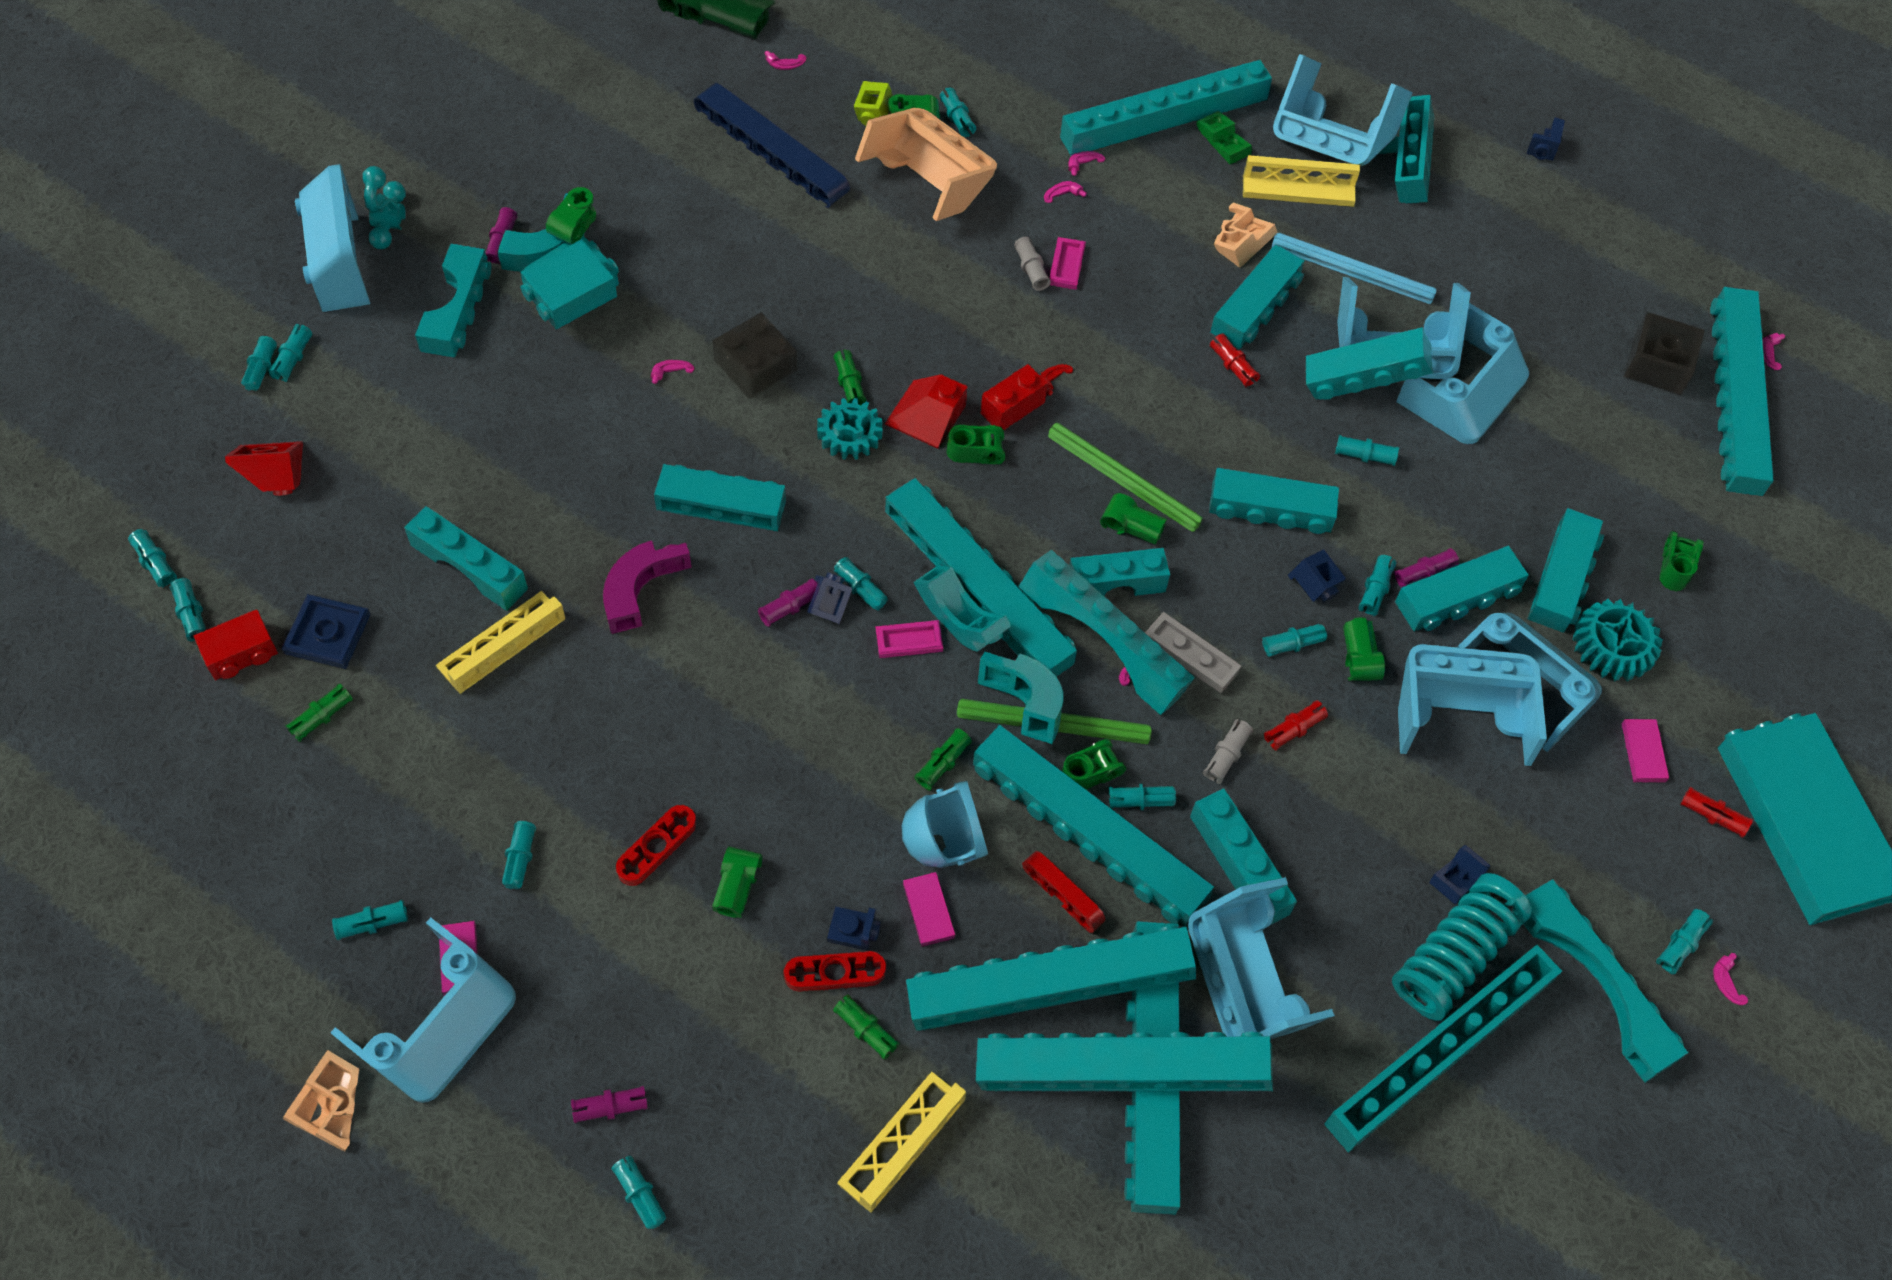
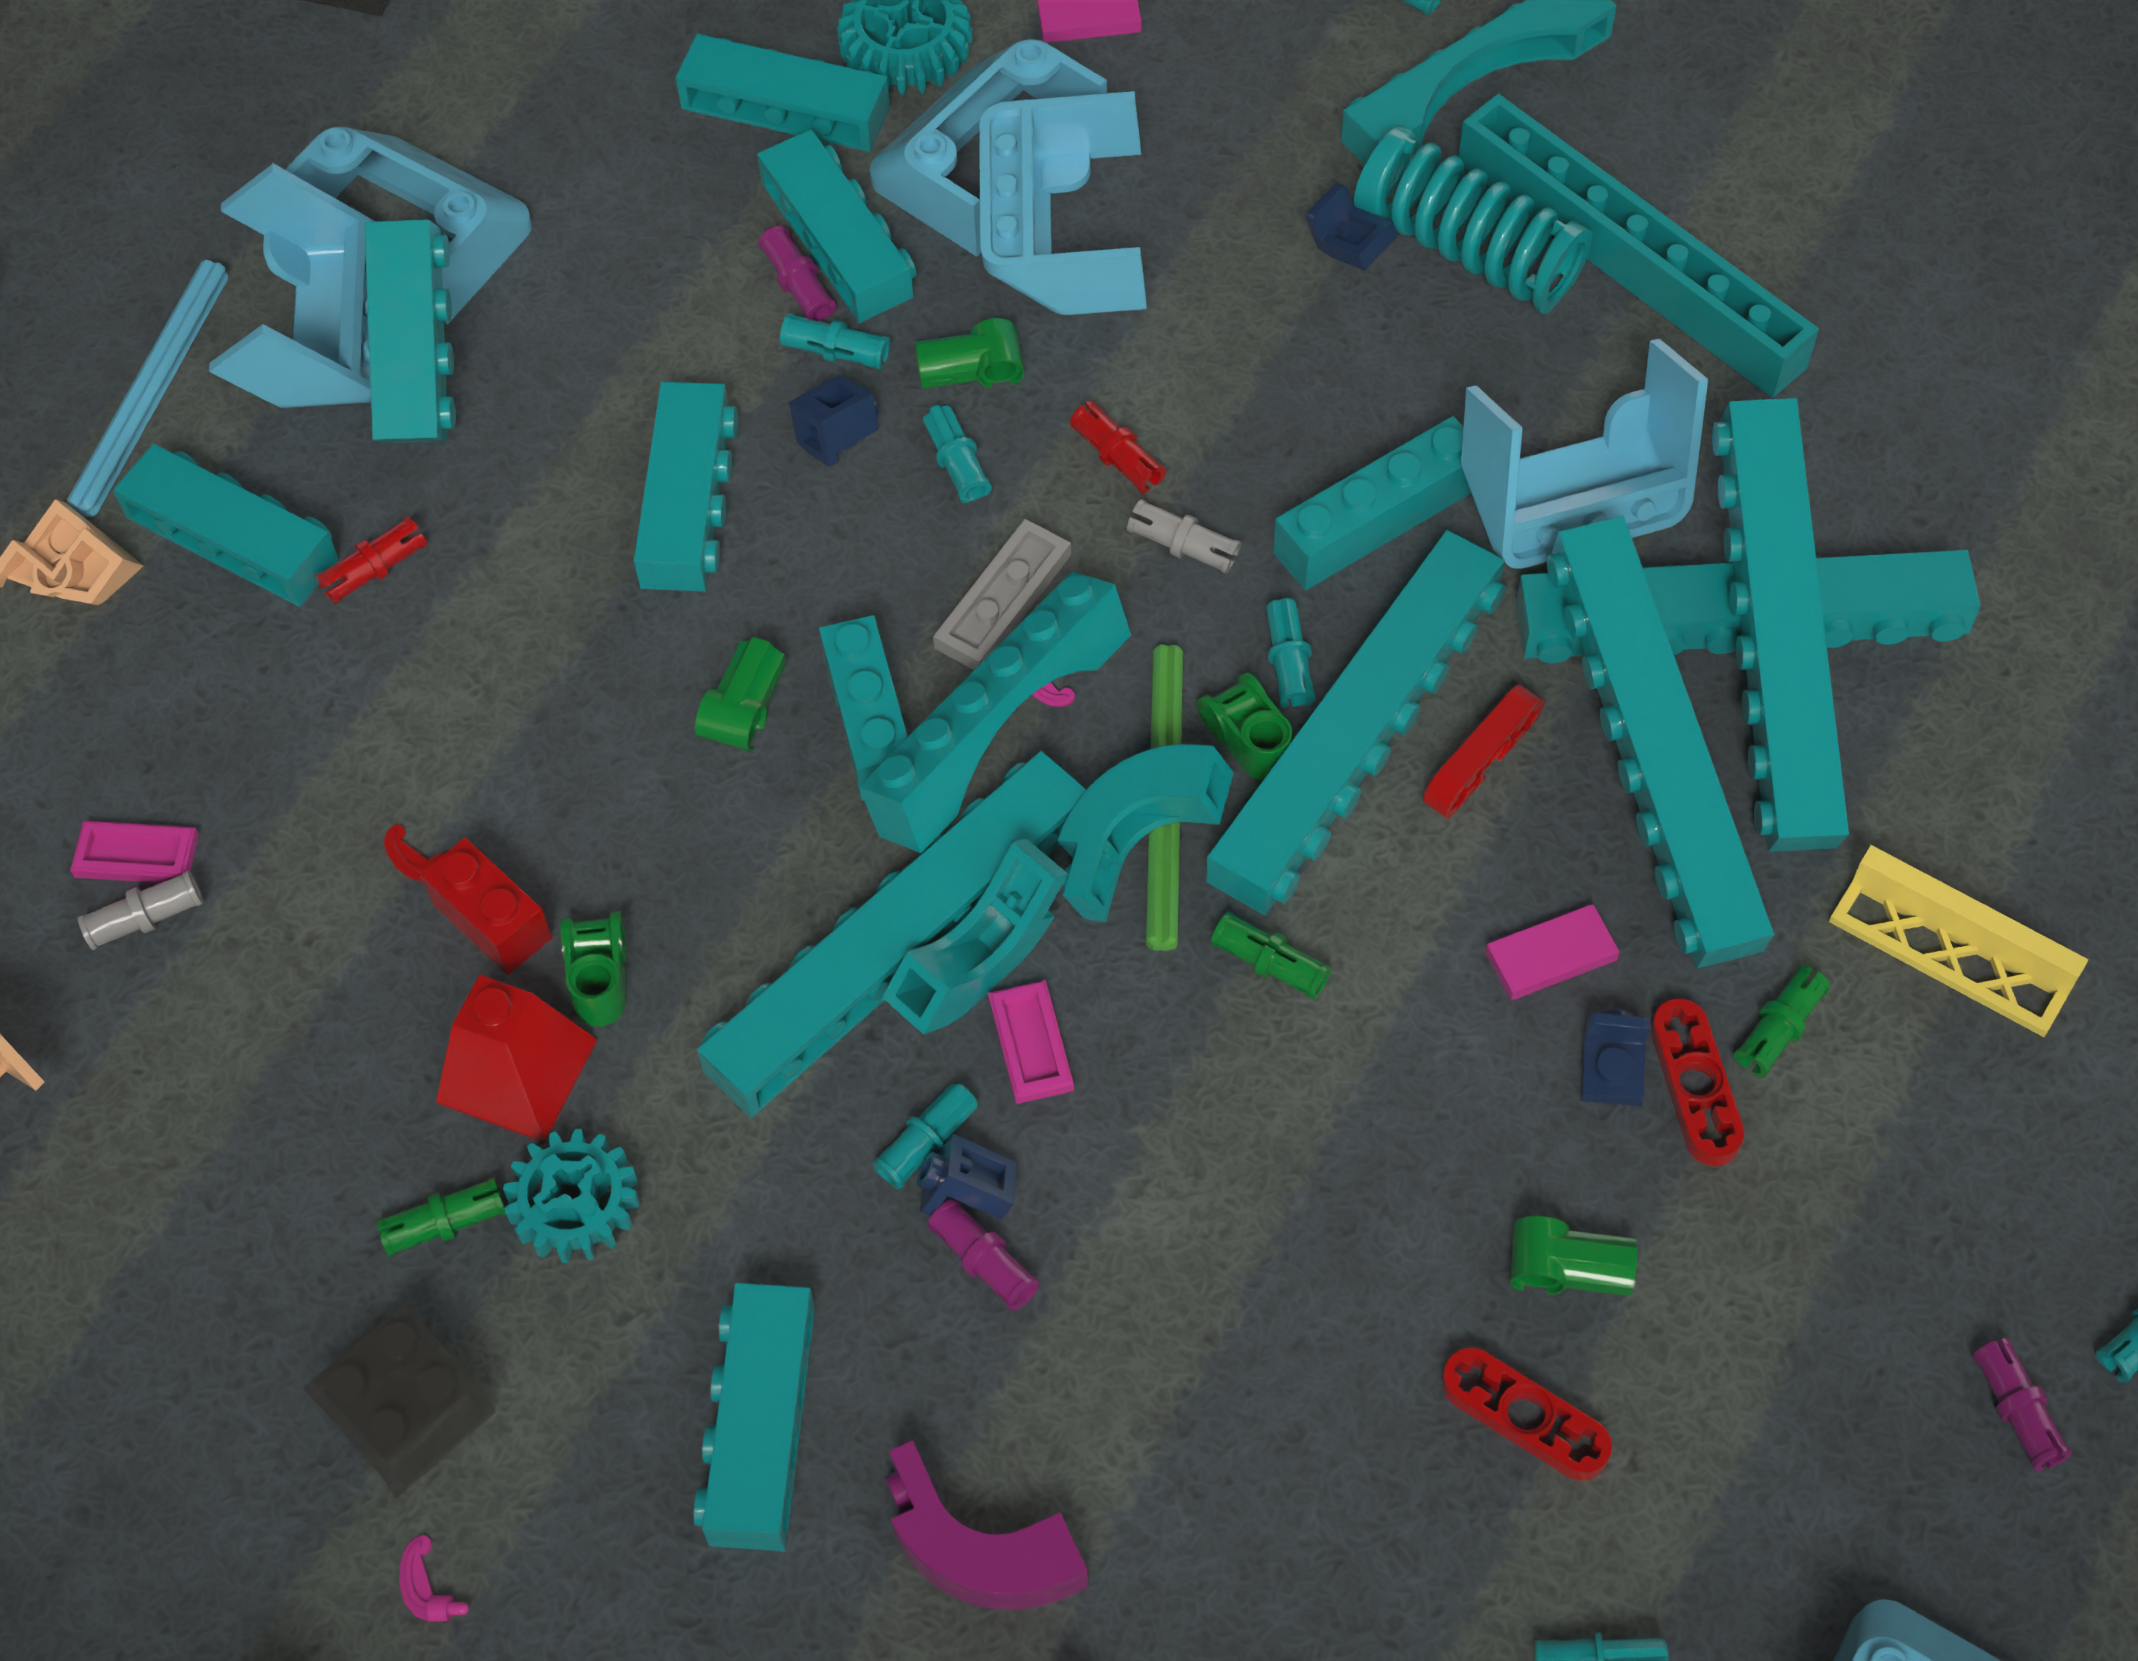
camera: 90 degrees left, 0 degrees up
medium azure piece [901,781,988,868] -> none
bright green axle [1048,423,1203,532] -> none
teal pin [1335,435,1399,466] -> none

